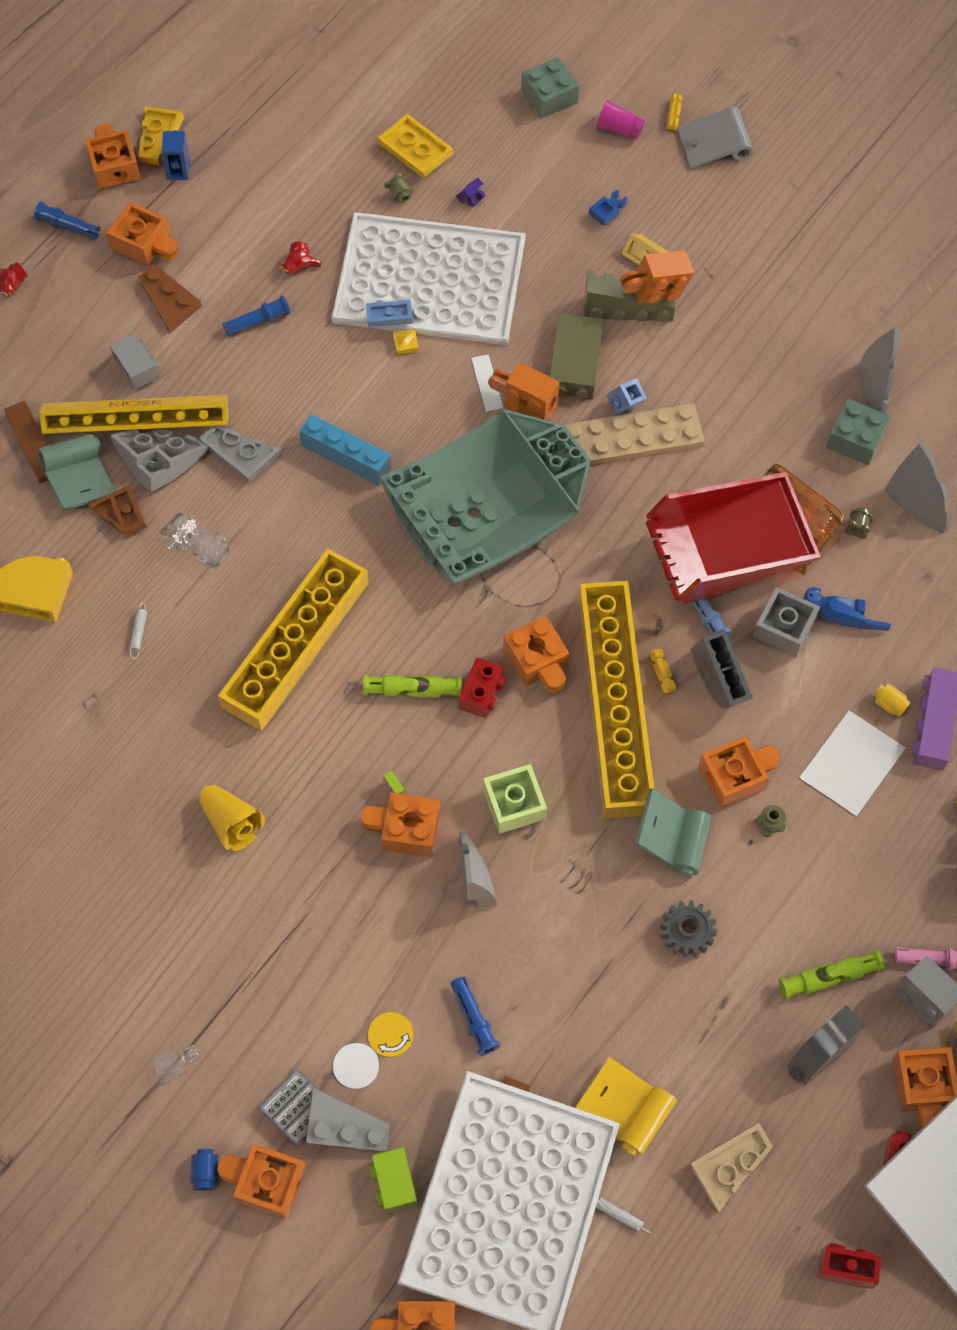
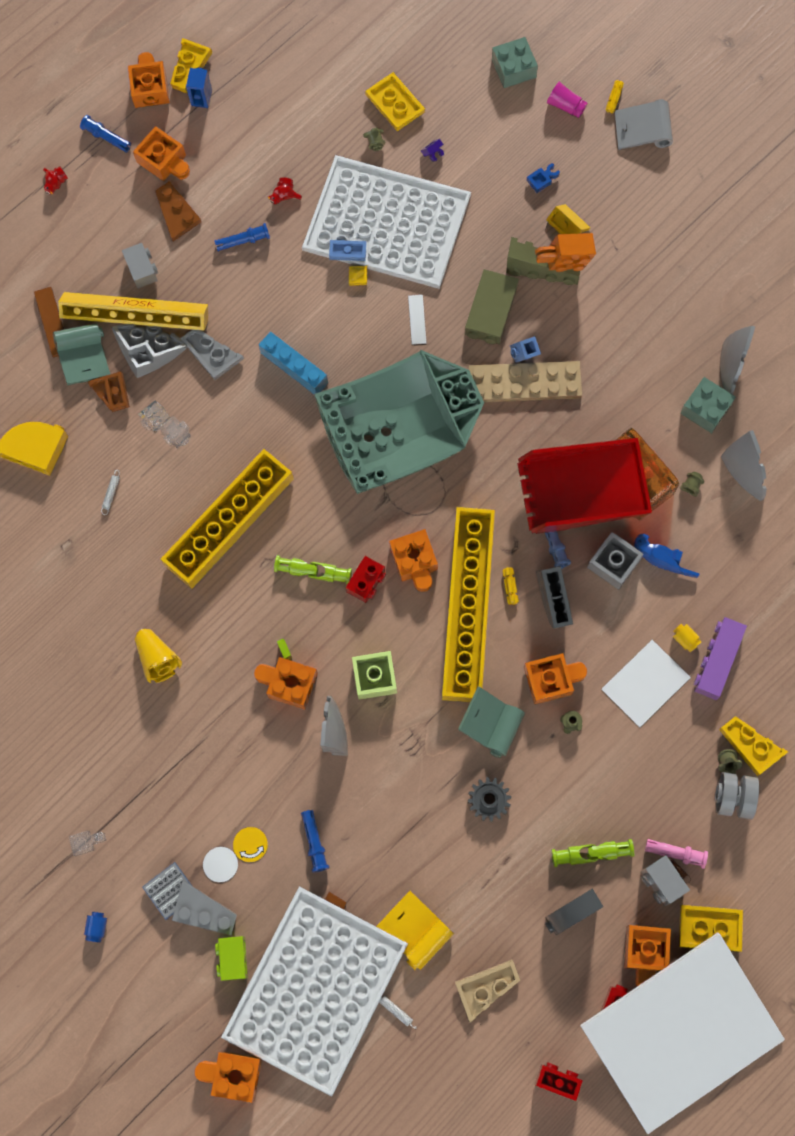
camera: 15 degrees right, 10 degrees up
orange brick [218,1144,306,1220] -> none
orange brick [488,362,560,421] -> none

